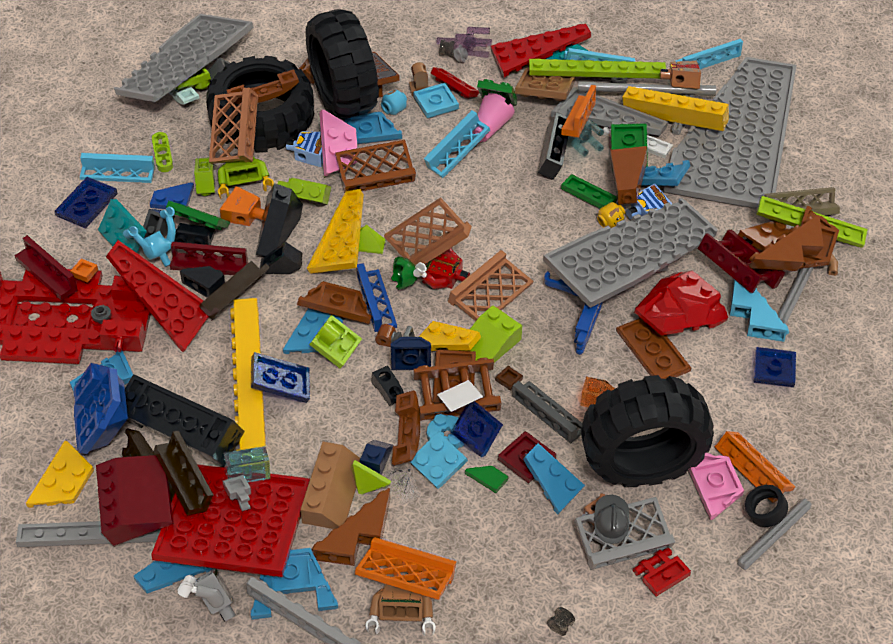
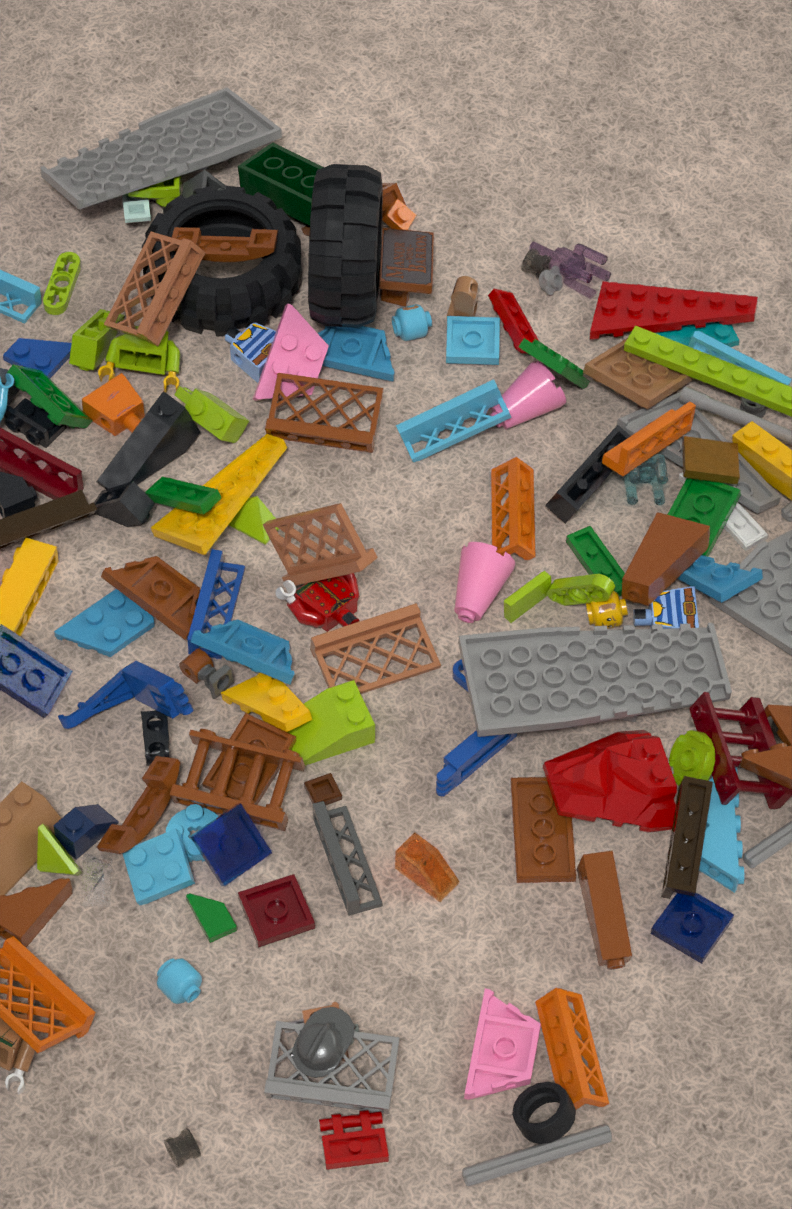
camera: 25 degrees right, 5 degrees up
lime plate [309,315,362,369] -> none
green hair [391,257,418,290] -> none
dark blue slope [391,337,431,370] -> none
white sticker [437,380,483,412] -> none
dark azure wing [523,443,585,515] -> none
black tyre [581,375,714,487] -> none
none -> blue hinge [58,661,194,729]
none -> green plate [144,476,221,515]
none -> medium azure head [157,958,202,1004]
none -> dark azure wing [191,619,295,685]
none -> dark green brick [238,142,323,226]
none -> bright pink cone [454,542,515,623]
none -> orange fence [491,457,535,560]
none -> lime tile [504,571,551,623]
none -> lime beam [547,574,615,606]
none -> dark orange slope [576,850,632,970]
none -> dark brown fence [661,776,713,899]
none -> lime tile [669,730,715,786]
none -> pearl gold tile [682,436,740,485]

